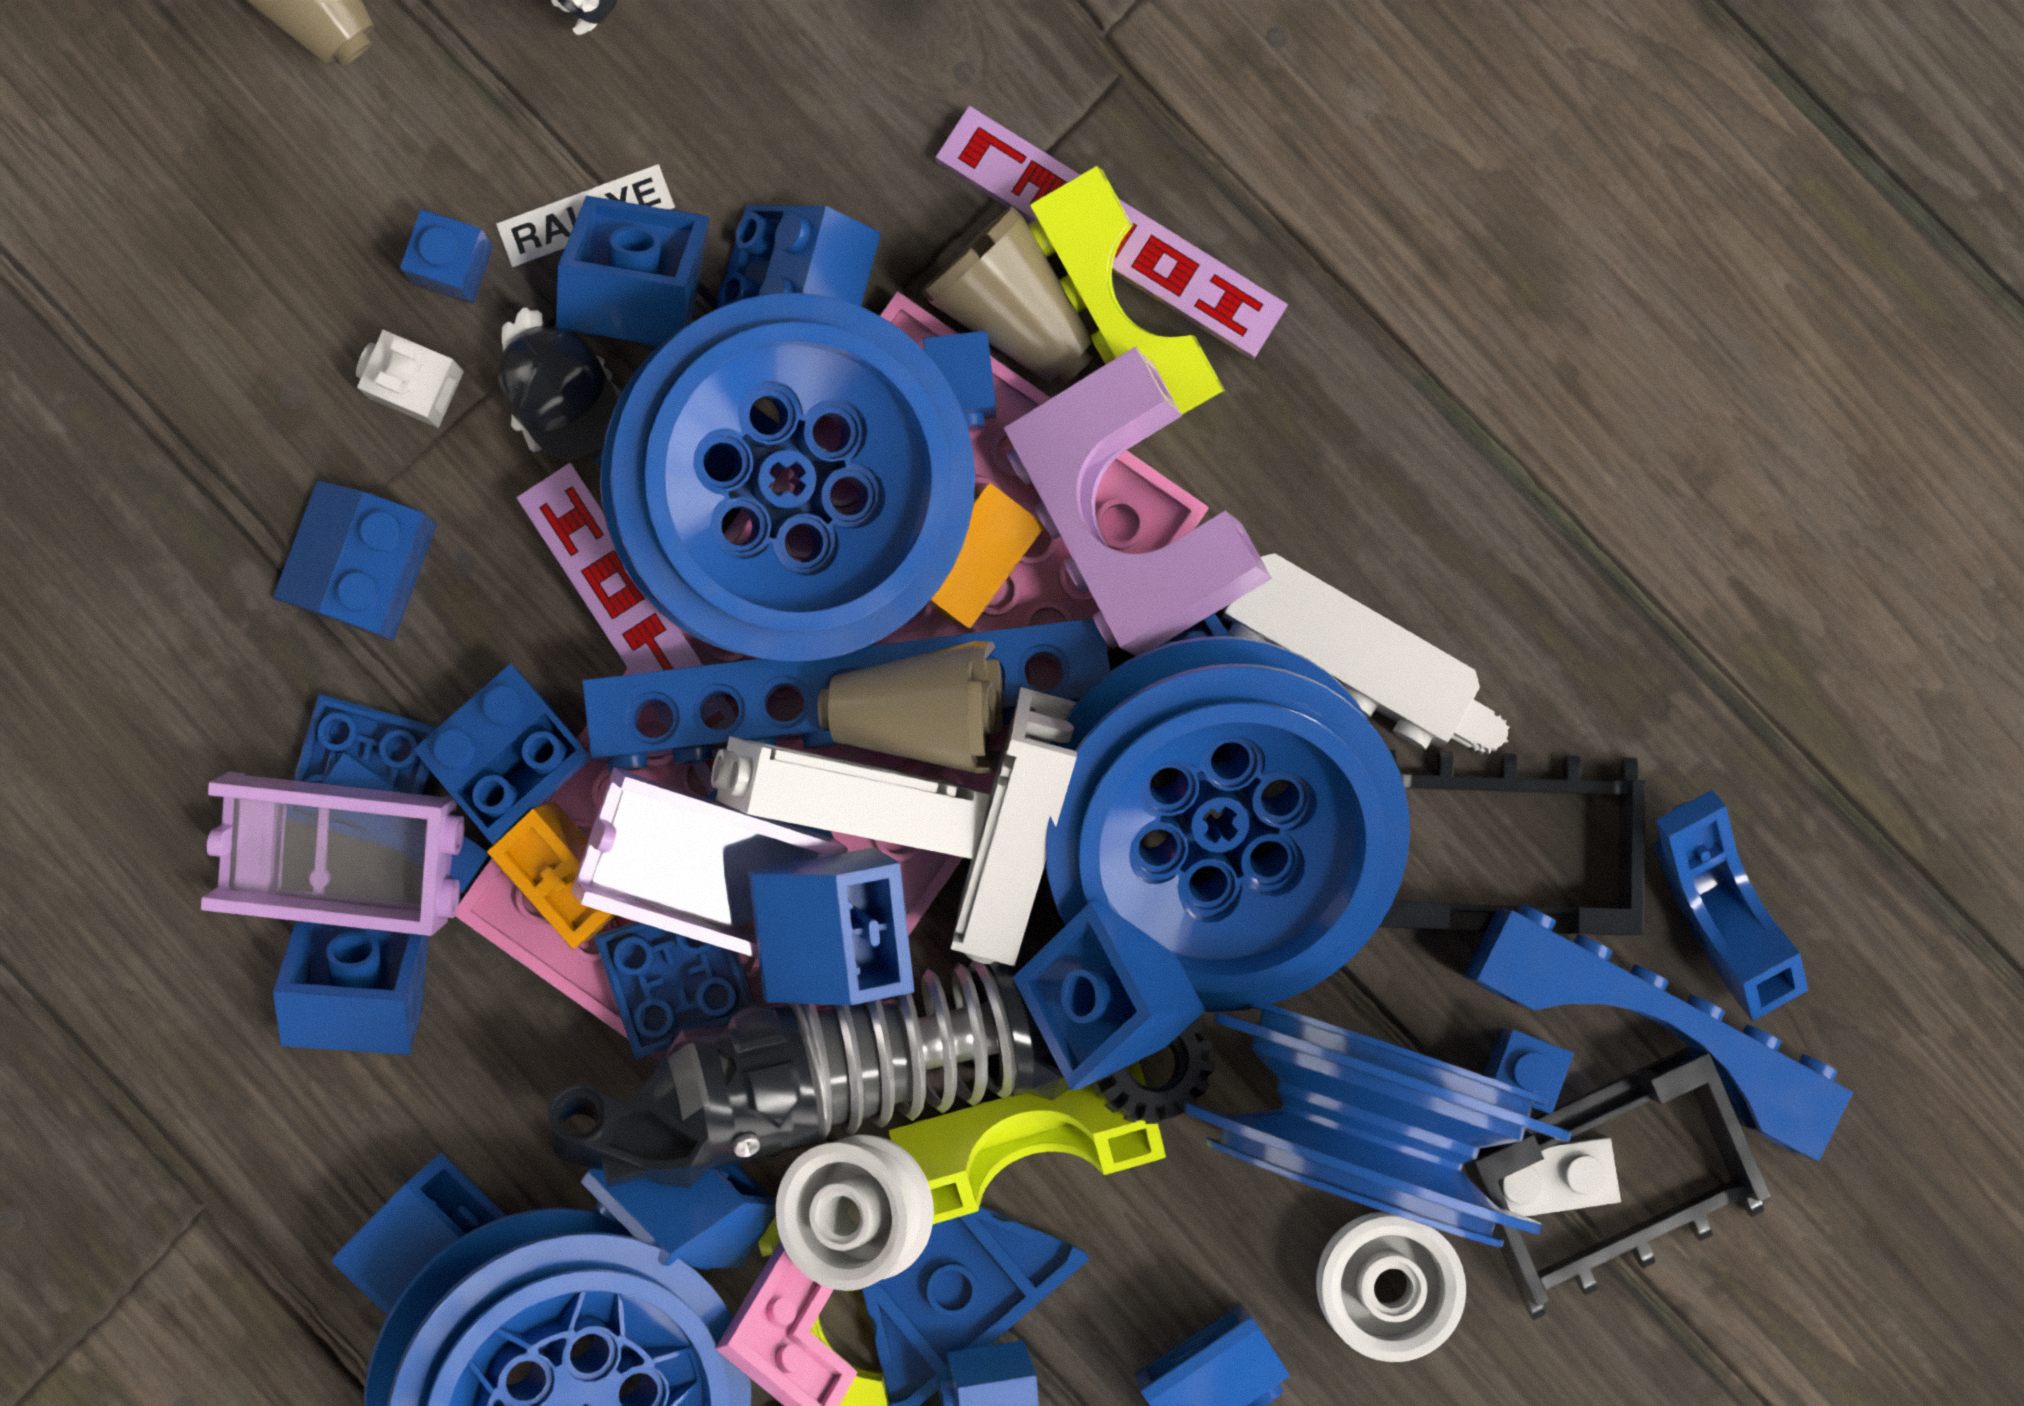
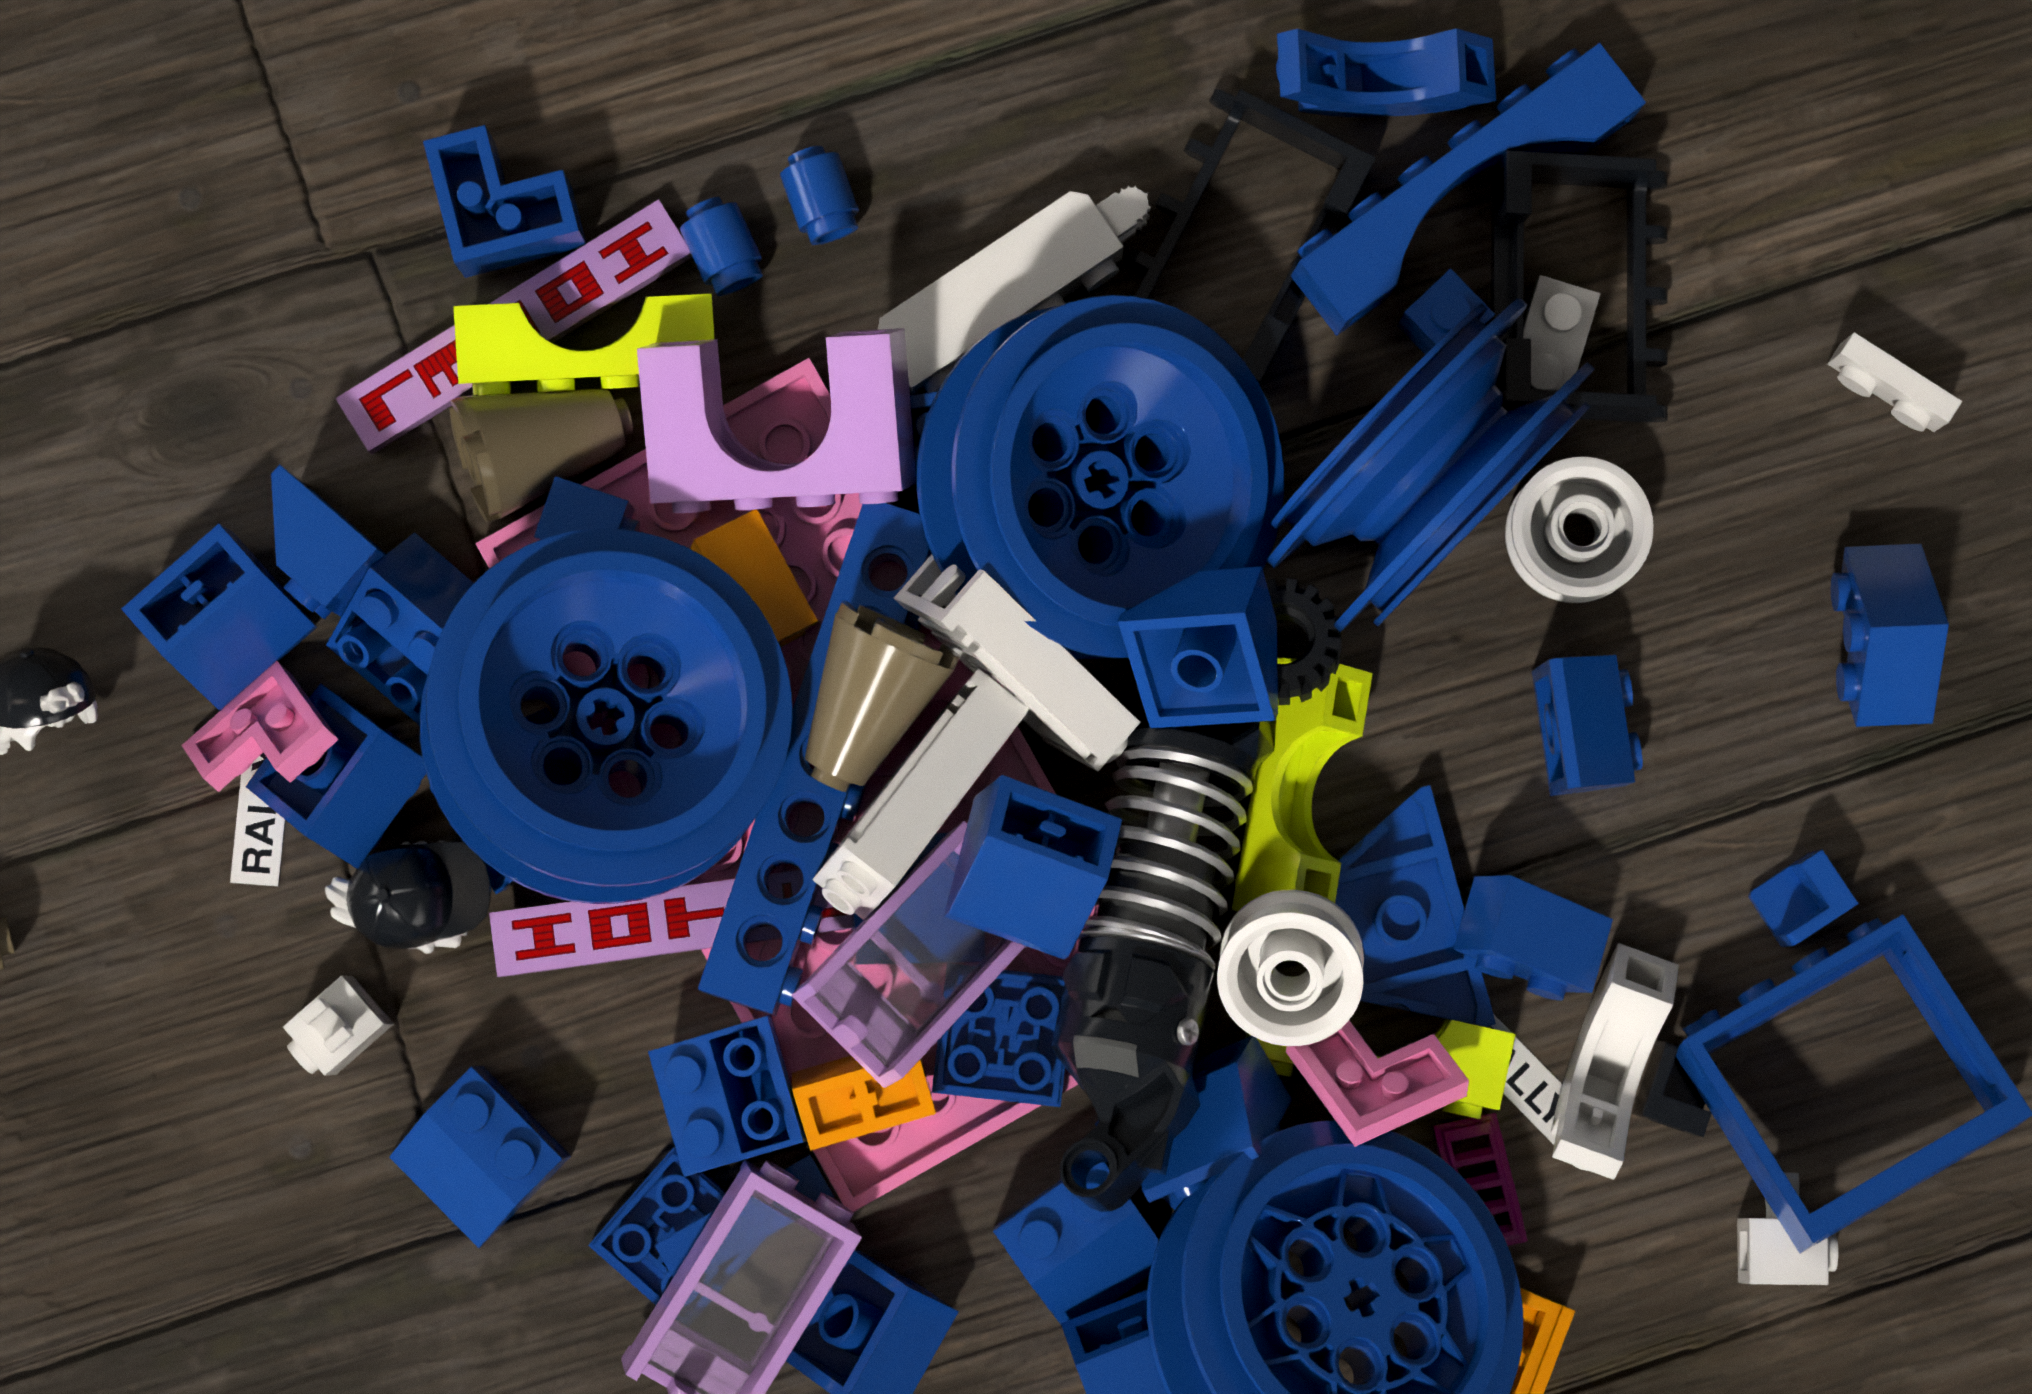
camera: 60 degrees left, 0 degrees up
blue brick [400,209,494,304] -> none
none -> blue slope [121,524,317,711]
none -> bright pink plate [181,661,339,792]
none -> blue slope [271,464,386,619]
none -> blue brick [423,125,587,278]
none -> blue brick [680,197,763,296]
none -> blue brick [780,146,859,245]
none -> blue slope [993,1162,1159,1325]

